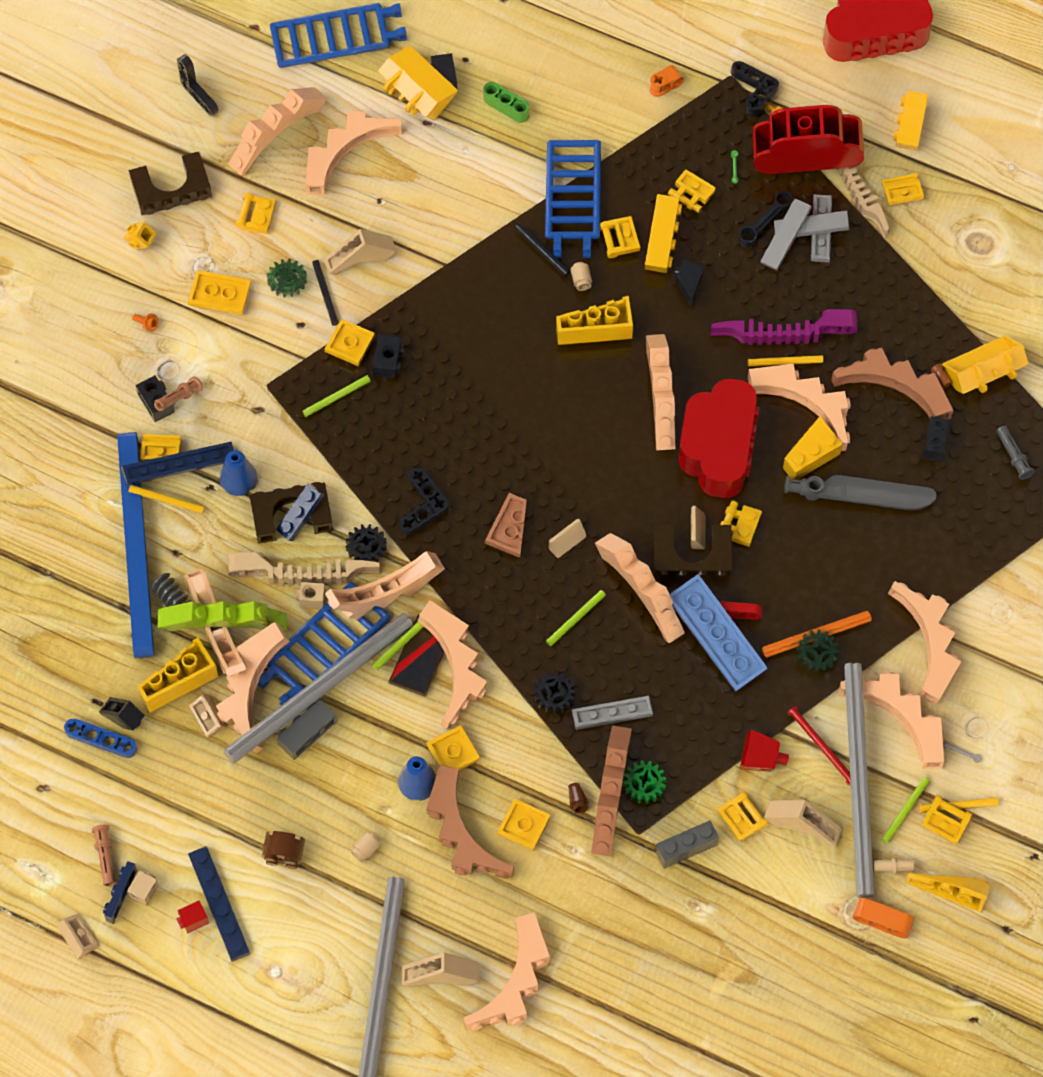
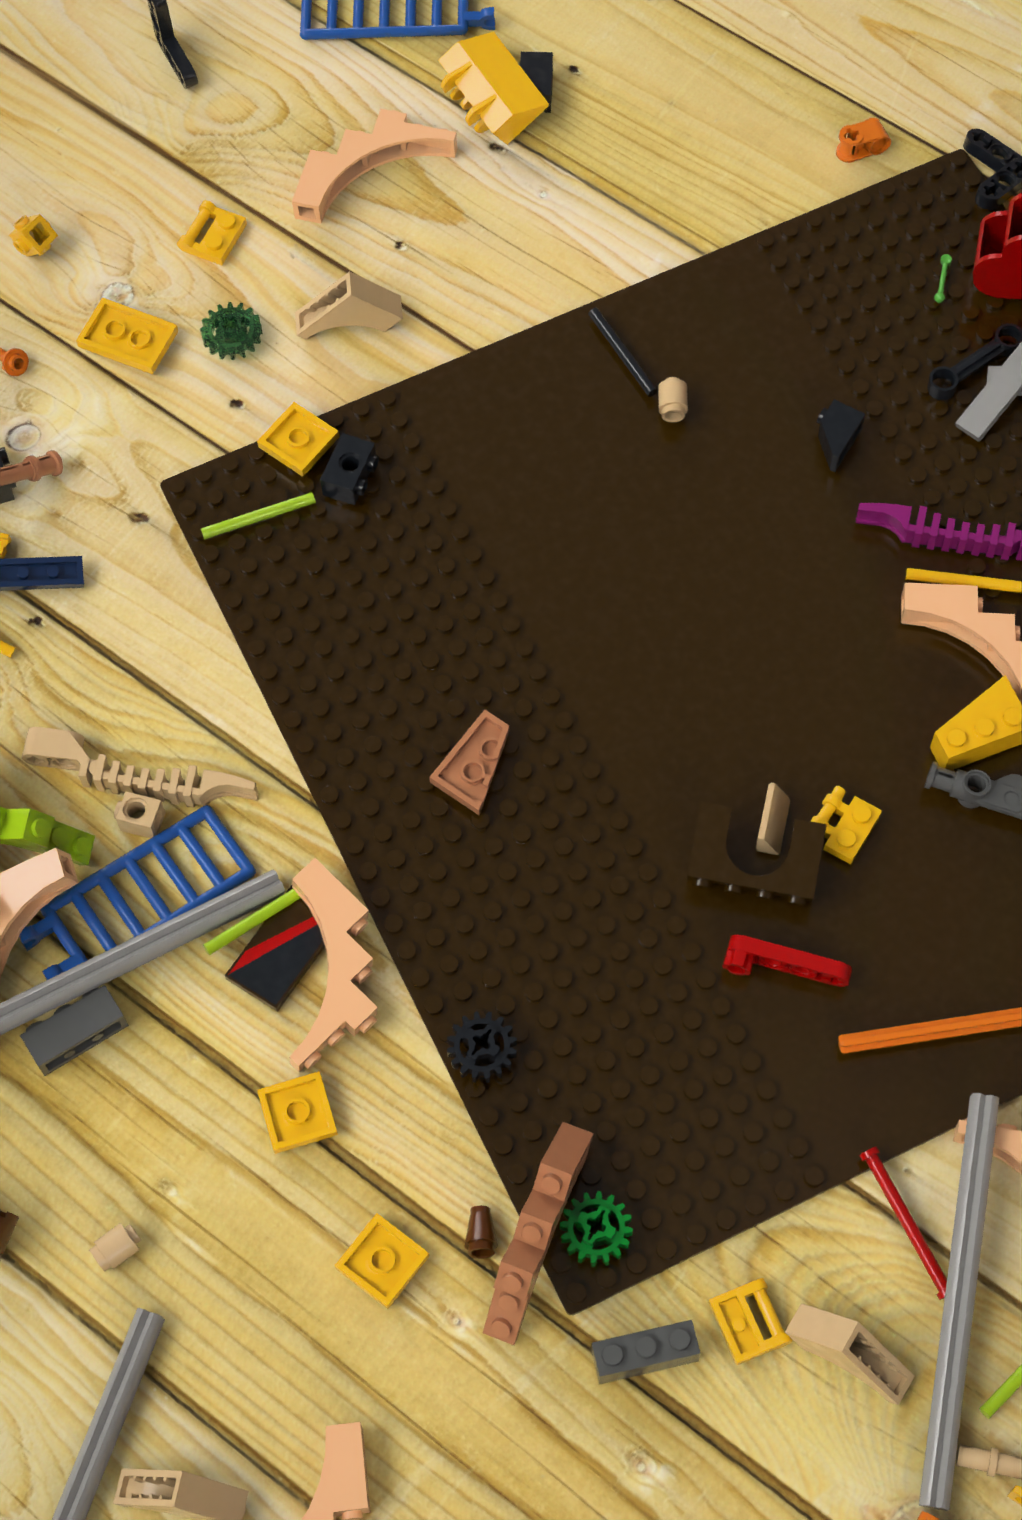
camera: 15 degrees right, 0 degrees up
dark brown arch [129,151,212,215] -> none
blue cone [219,450,258,496] -> none
light nougat arch [228,87,327,175] -> none
dark brown arch [250,482,333,544] -> none
plate [276,483,324,542] -> none
black bar [312,260,339,326] -> none
light nougat arch [325,551,445,620] -> none
black gear [345,524,387,562] -> none
blue cone [398,756,436,801] -> none
black beam [400,468,448,535] -> none
nougat arch [426,765,514,879] -> none
bright green beam [483,82,529,123] -> none
blue bar [545,140,601,258] -> none
lime bar [546,590,606,646] -> none
tan slope [549,519,586,558] -> none
yellow wedge [556,296,633,345] -> none
light grey tile [572,696,653,730] -> none
light nougat arch [595,533,685,643] -> none
yellow plate [600,216,640,258] -> none
yellow wedge [645,194,682,273] -> none
light nougat arch [646,334,675,450] -> none
yellow plate [668,169,716,213] -> none
medium blue plate [669,574,768,692] -> none
red brick [679,379,759,498] -> none
red torso [740,730,789,772] -> none
clear green gear [796,629,839,672] -> none

